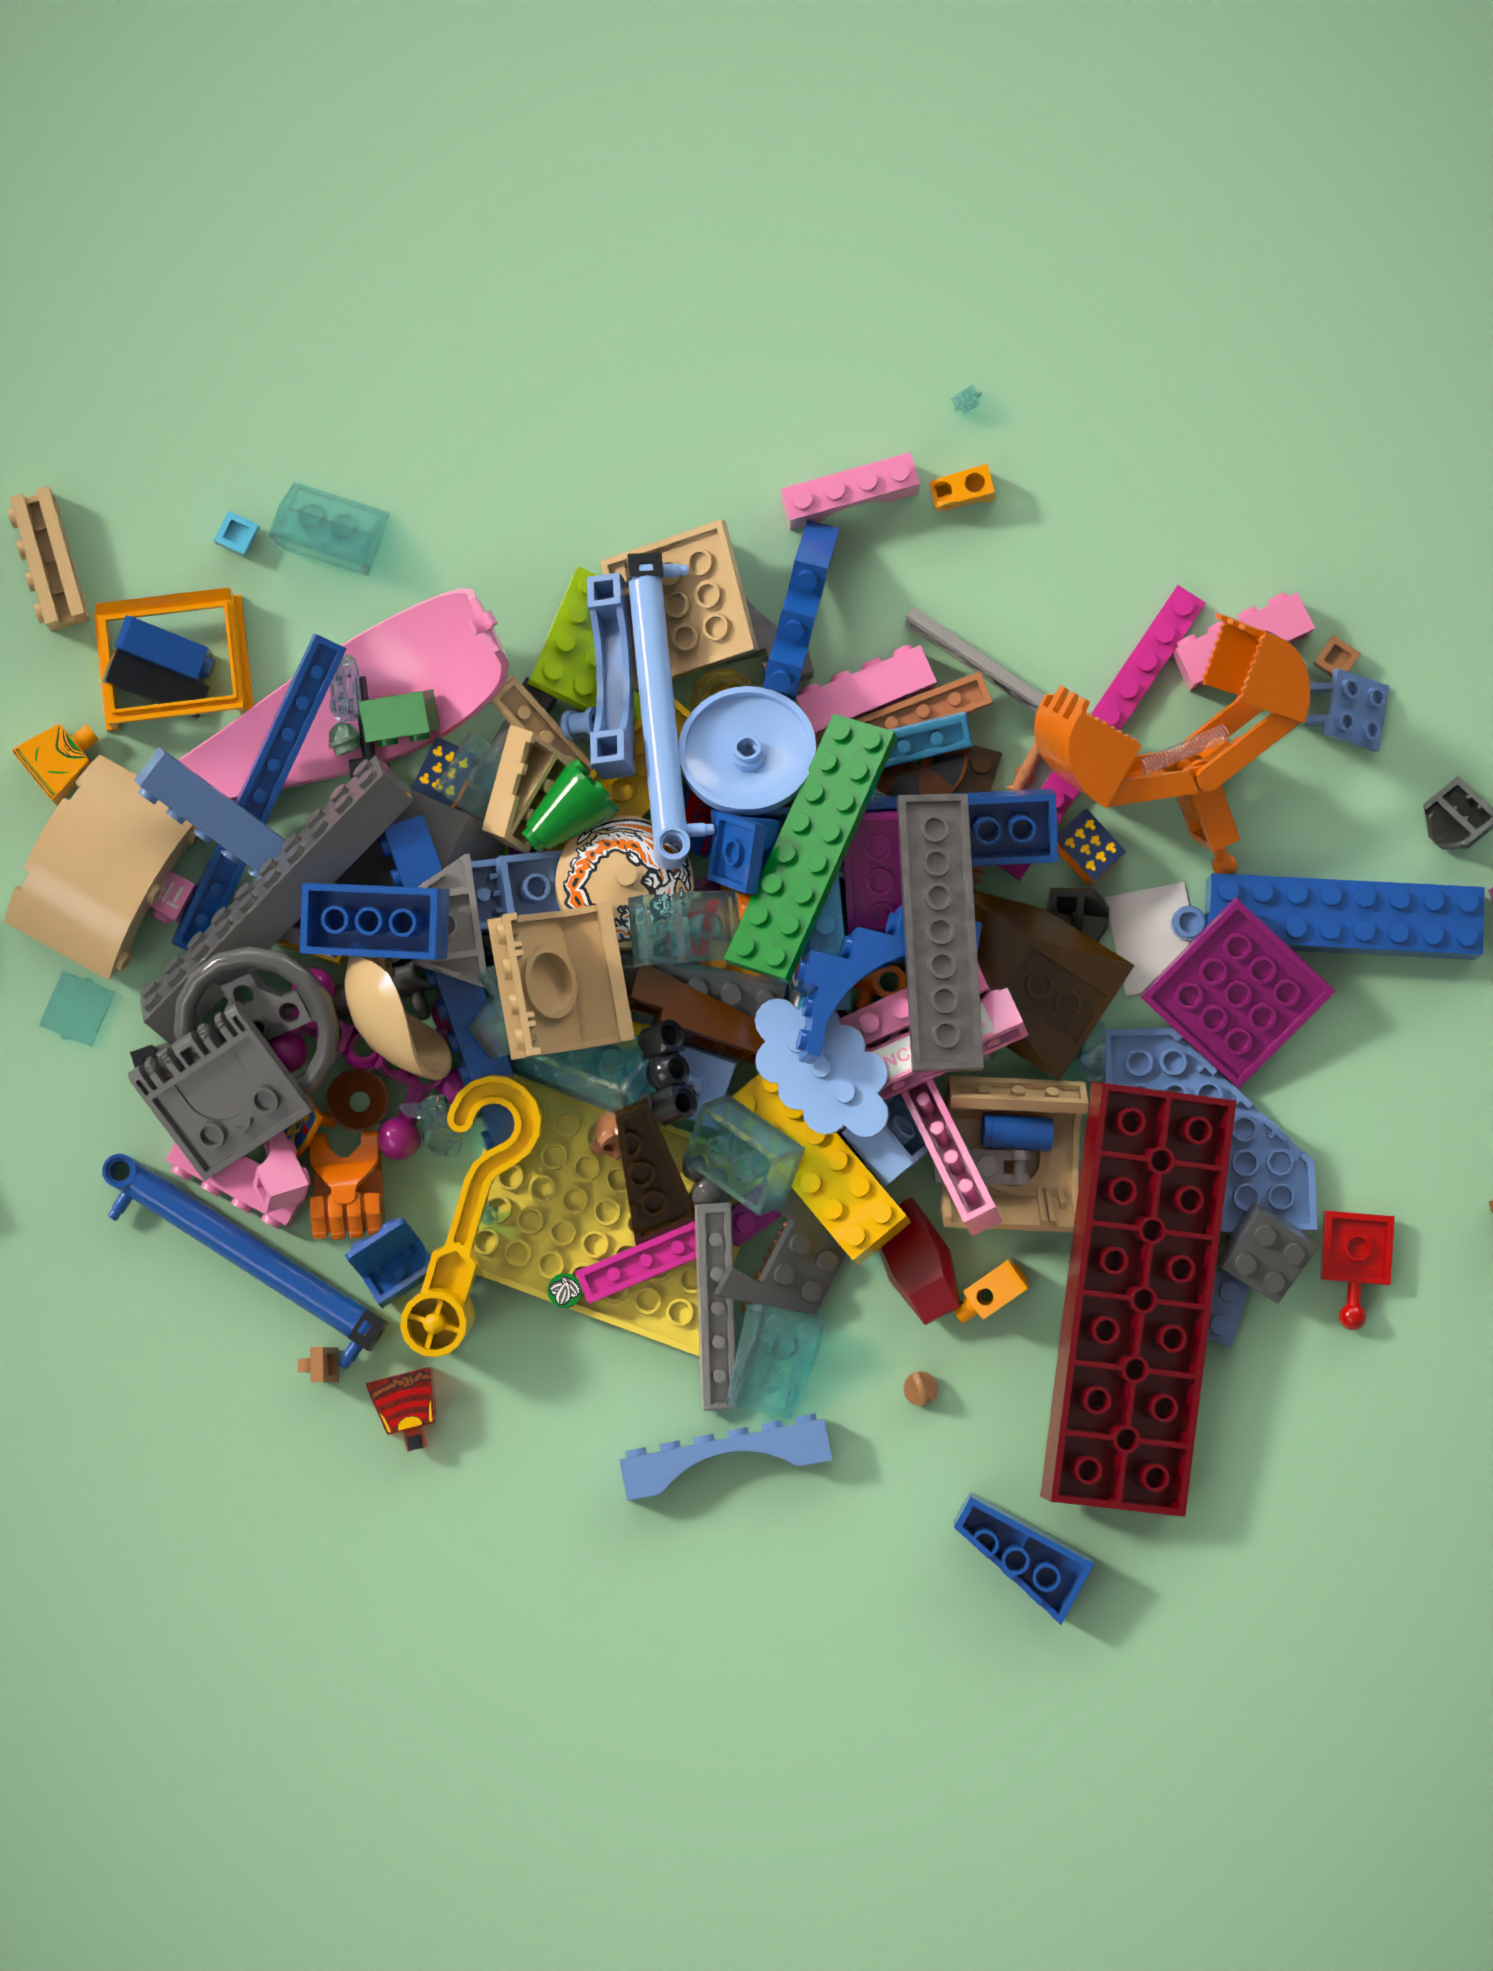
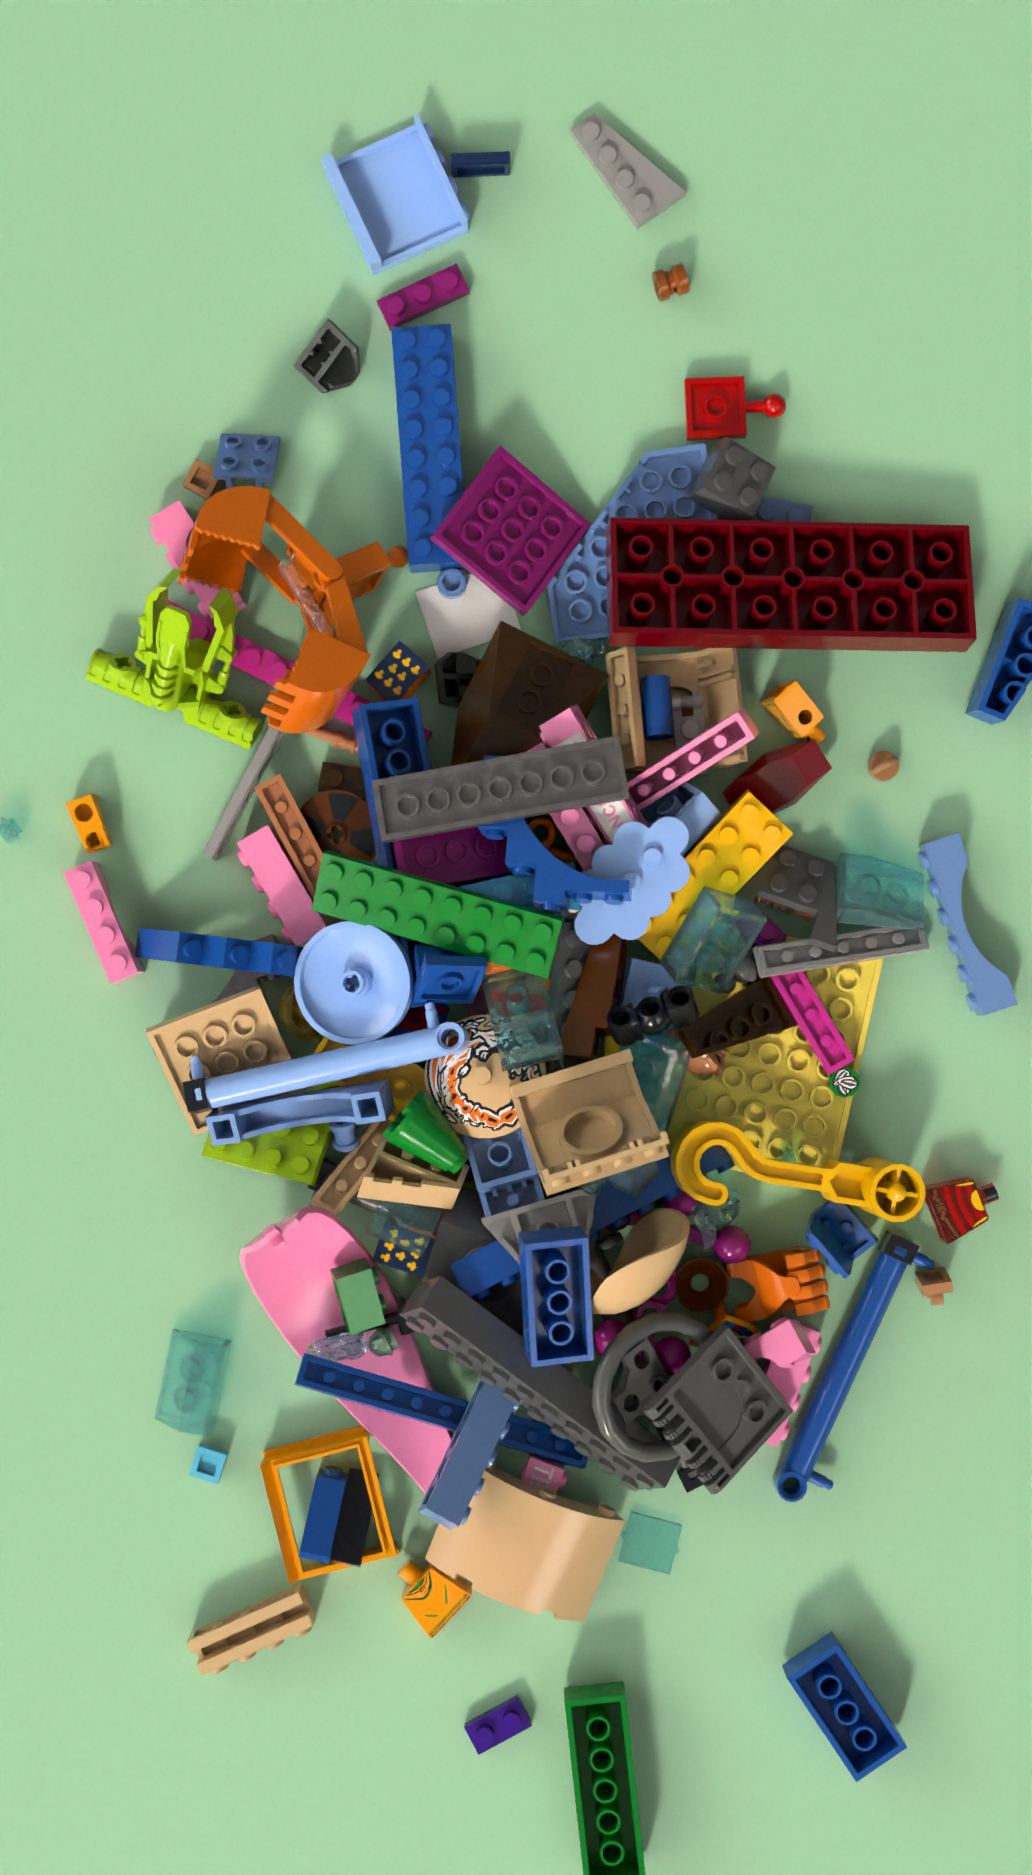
camera: 90 degrees left, 5 degrees up
dark azure tile [884,711,973,768] -> none
none -> lime piece [86,568,264,750]

